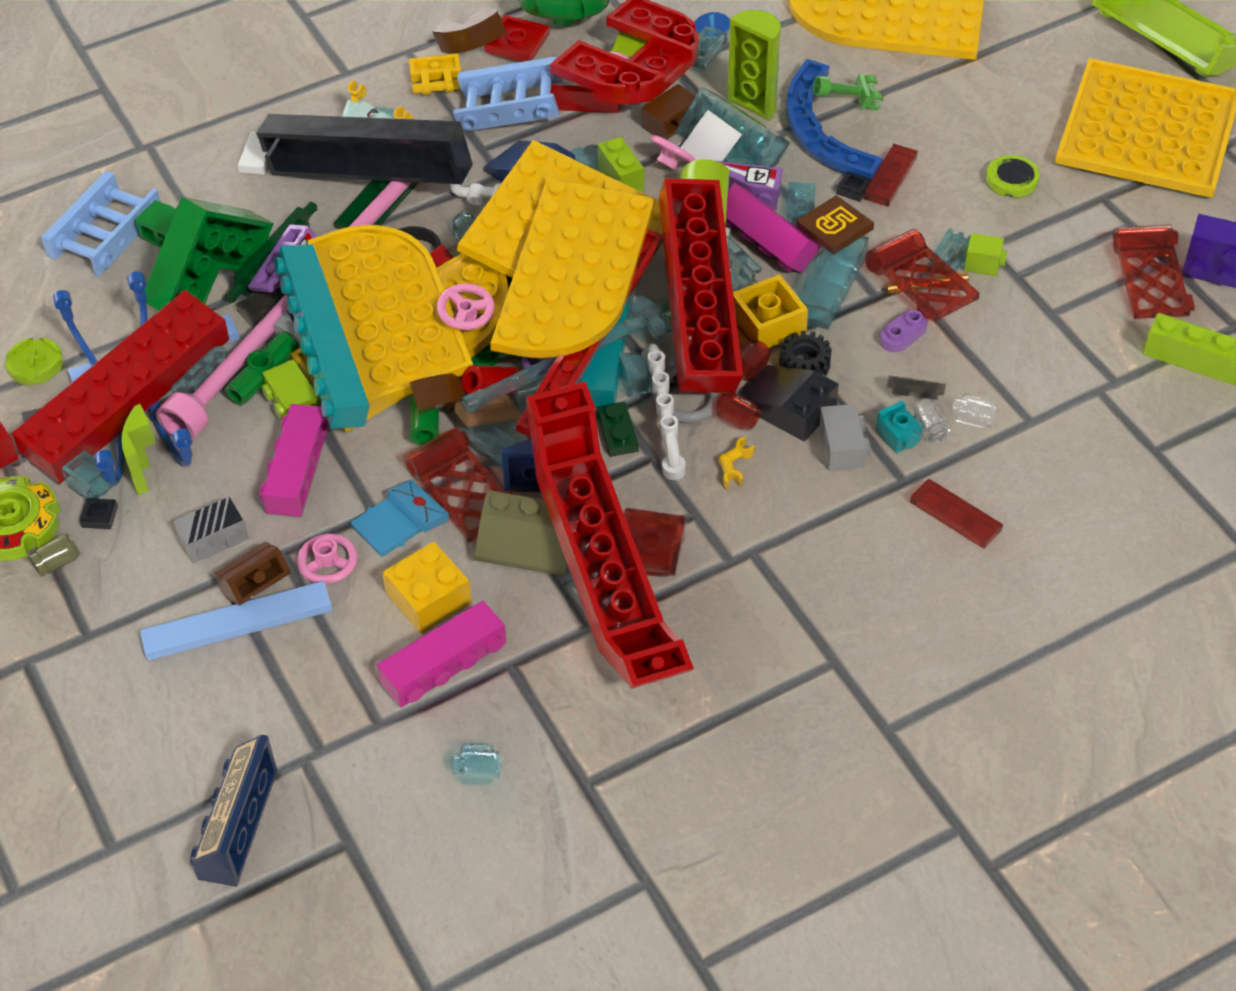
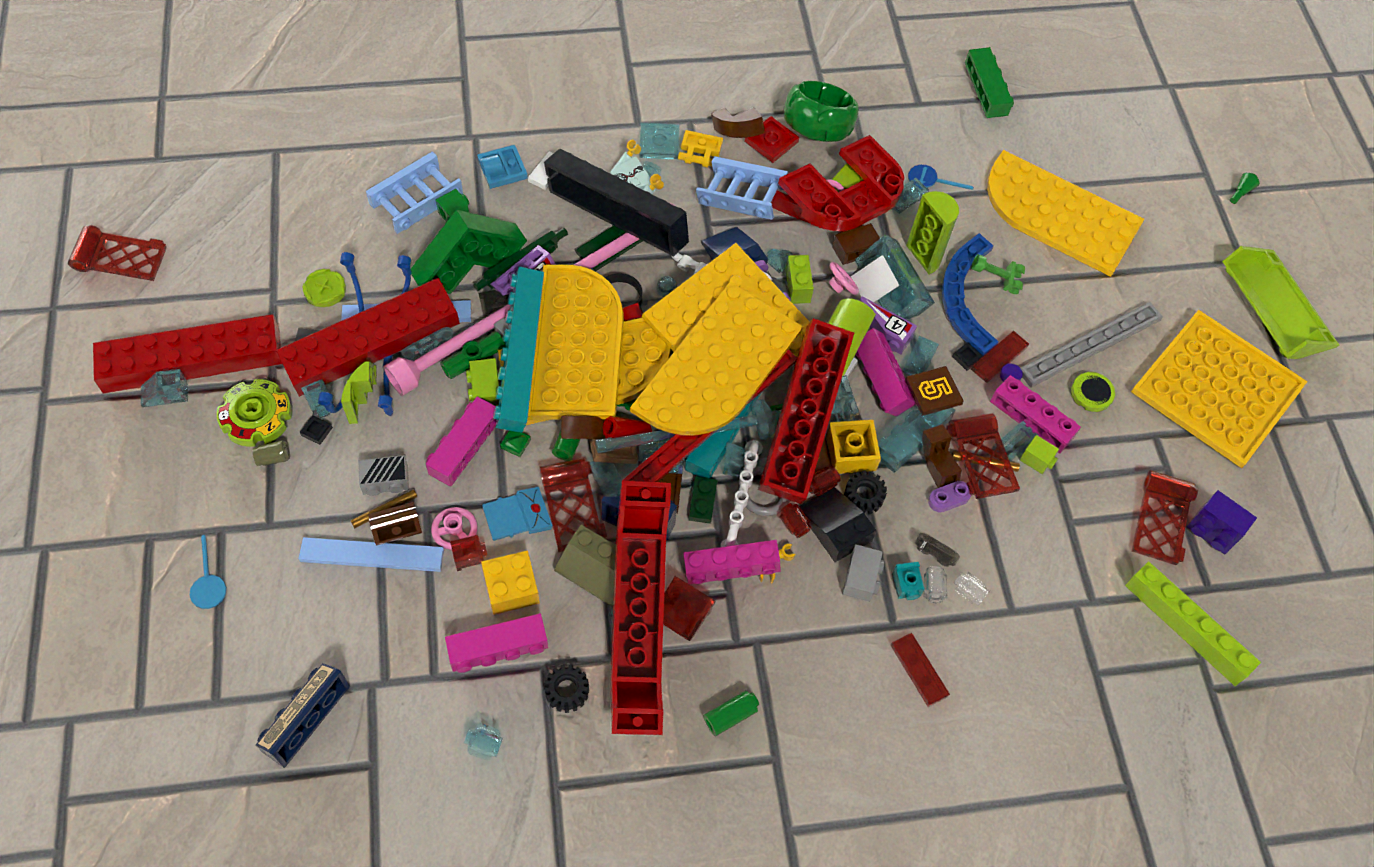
camera: 15 degrees right, 10 degrees up
bright pink piece [437,283,495,330] -> none
none -> dark azure piece [189,535,227,609]
none -> pearl gold bar [350,489,417,529]
none -> clear red brick [450,535,488,572]
none -> dark azure plate [477,145,528,189]
none -> green tile [500,431,531,457]
none -> black tyre [544,664,589,713]
none -> clear light blue plate [639,123,679,160]
none -> dark pink brick [683,540,781,584]
none -> green brick [703,690,759,737]
none -> reddish brown brick [922,424,962,488]
none -> dark pink brick [990,375,1081,454]
none -> dark purple tile [1000,364,1023,382]
none -> light grey tile [1021,302,1163,388]

